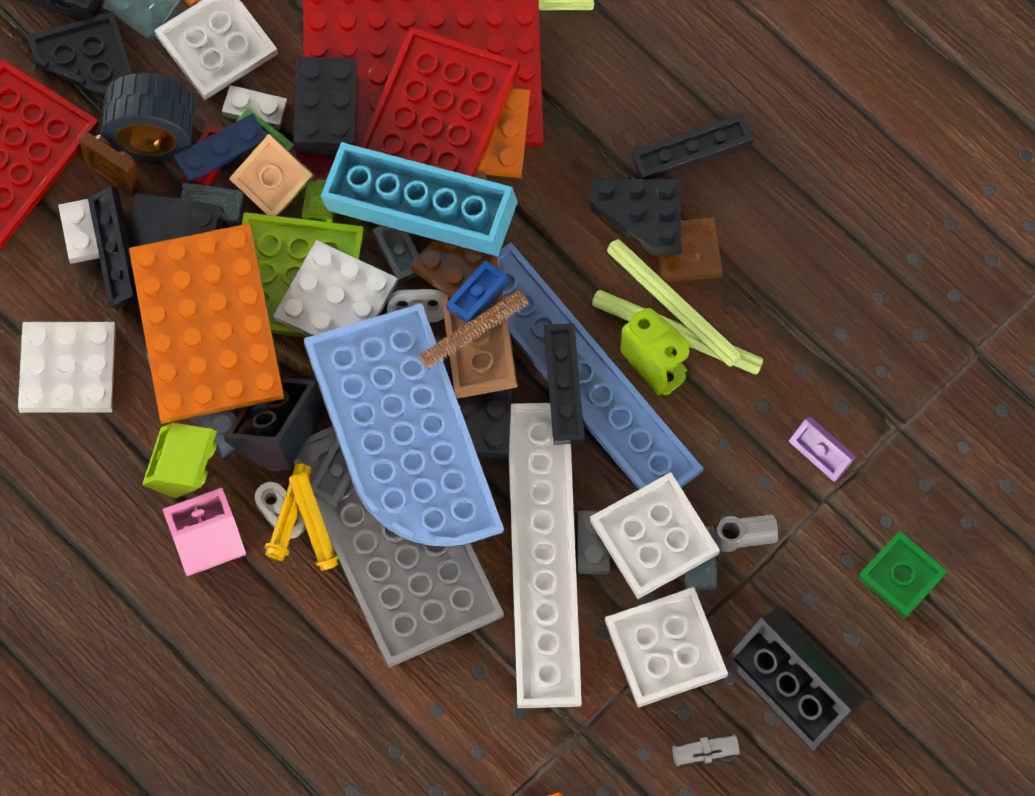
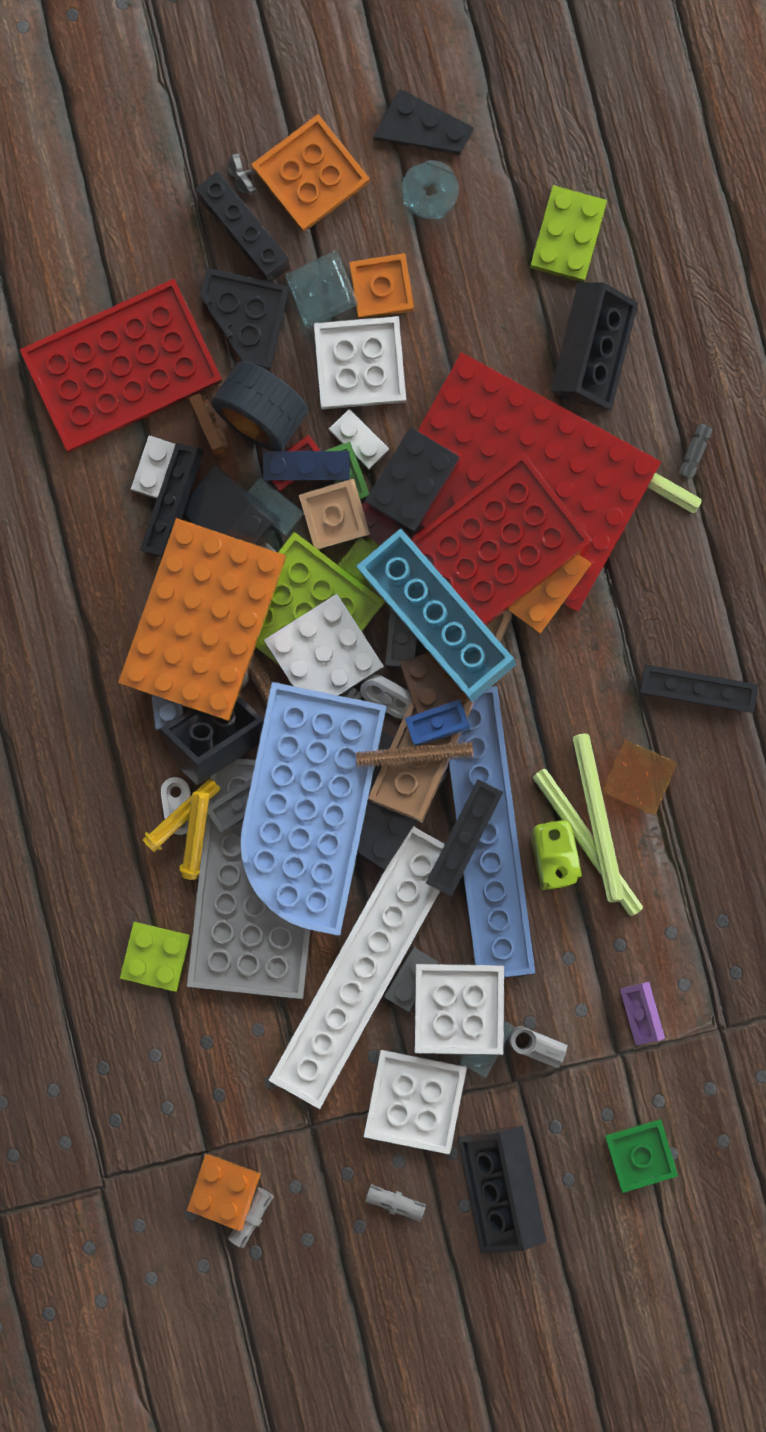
camera: 30 degrees right, 15 degrees up
white plate [18,322,116,413] -> none
lime slope [142,423,217,499] -> none
bright pink slope [163,488,246,576] -> none
black plate [590,179,682,255] -> none
none -> lime plate [120,922,191,992]

